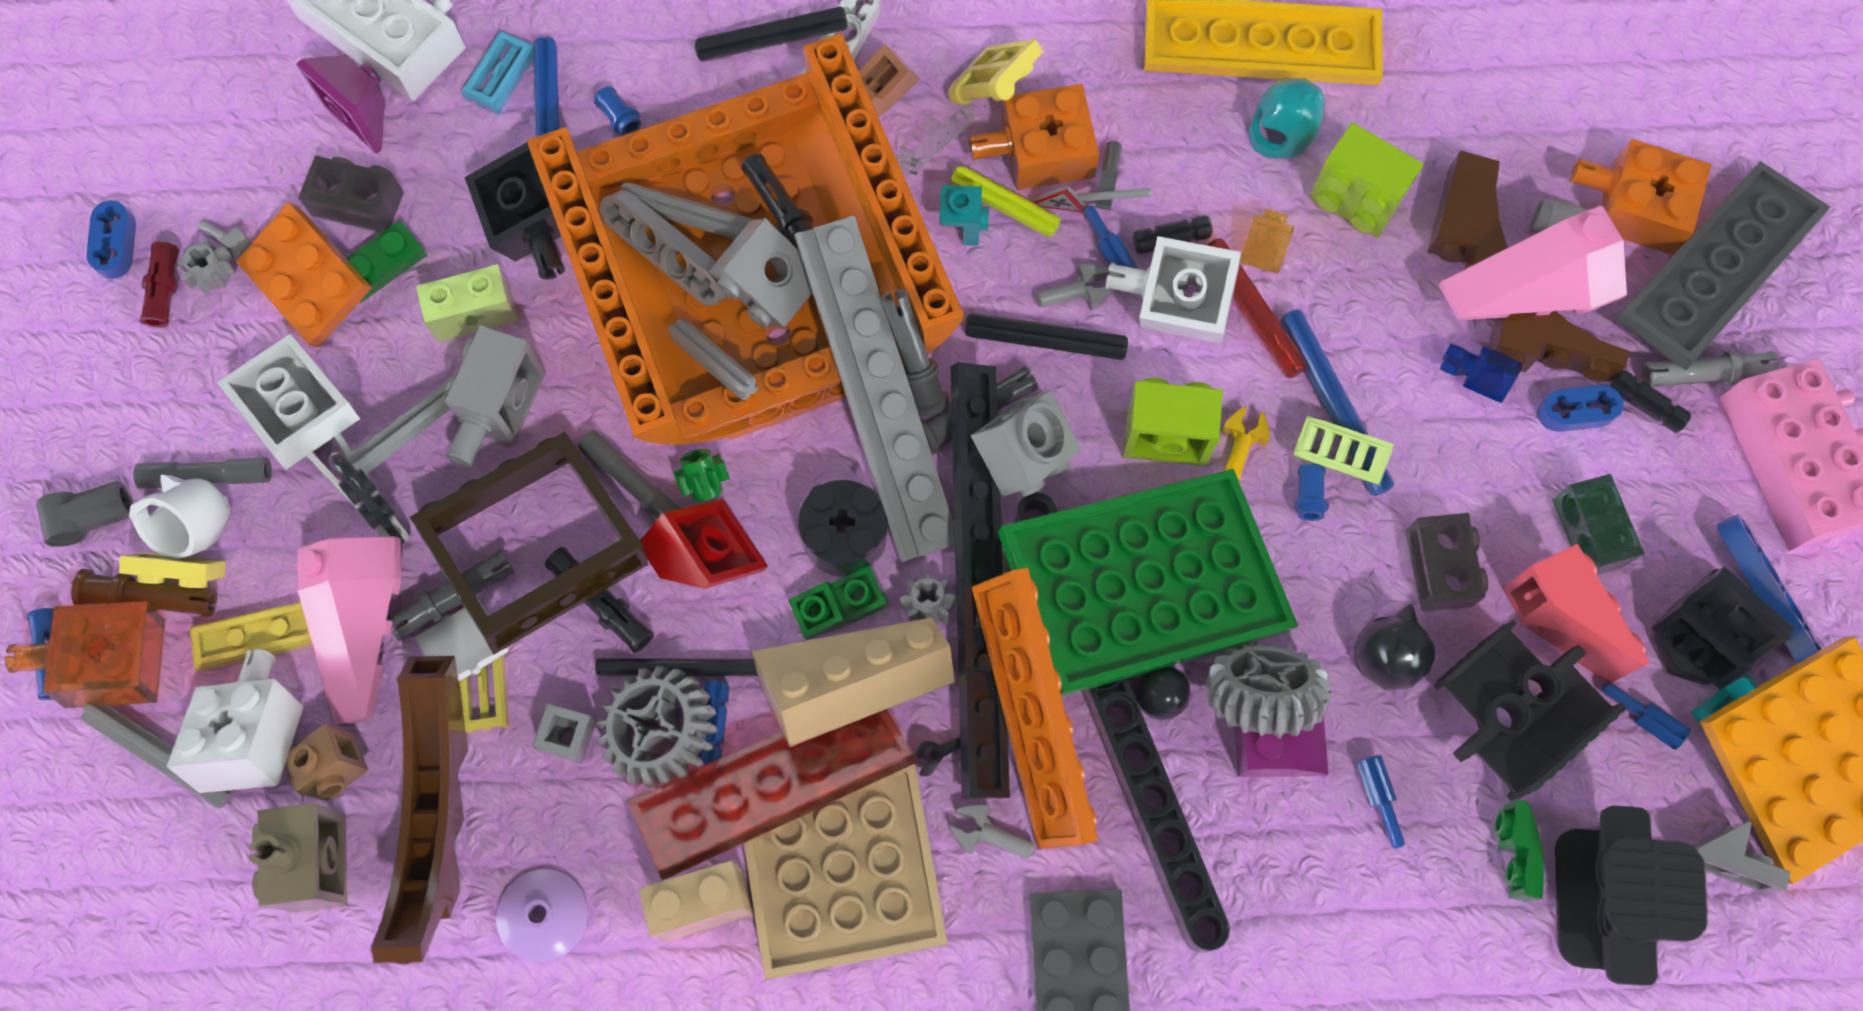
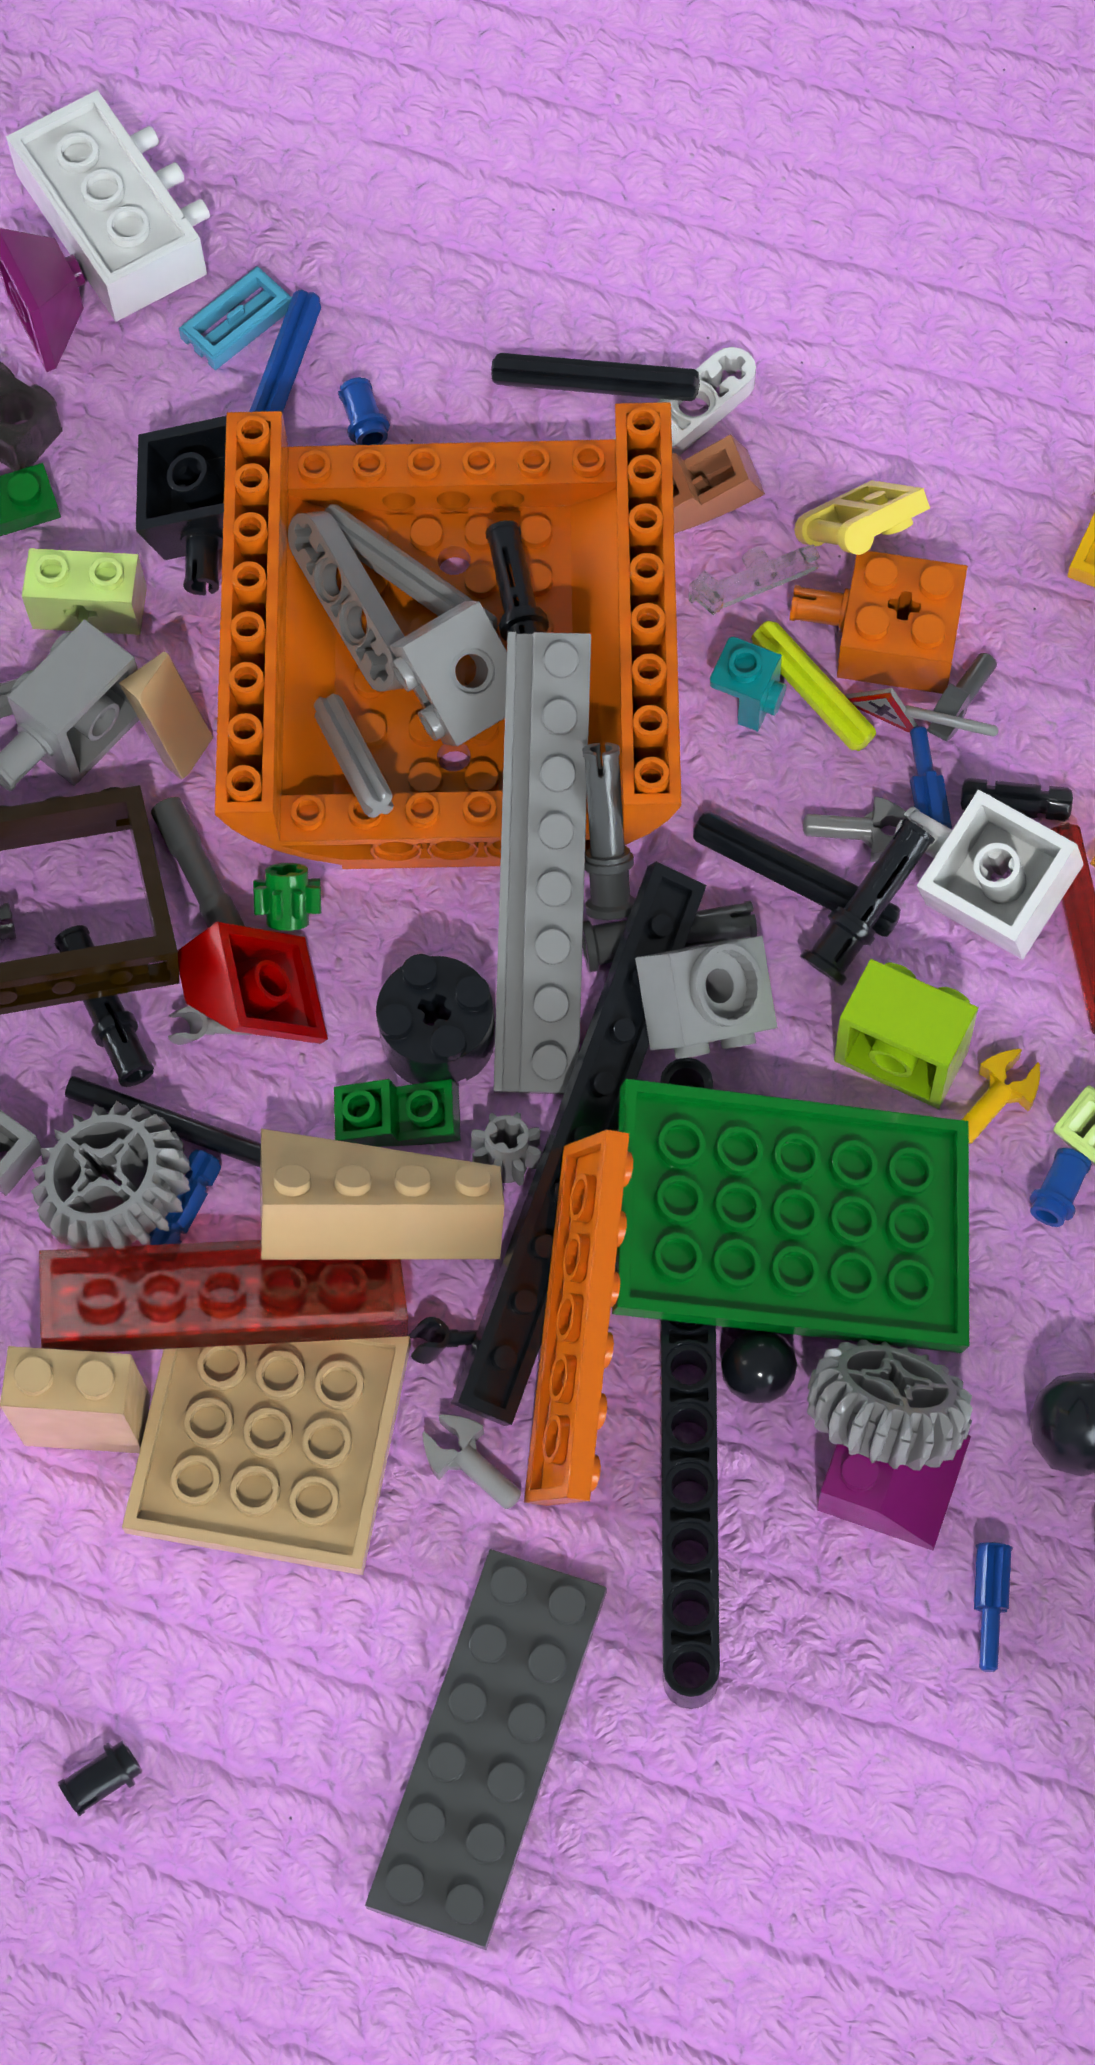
camera: 25 degrees right, 5 degrees down
none -> tan slope [119,651,213,780]
none -> light grey hand [168,1006,252,1045]
none -> black pin [799,819,935,986]

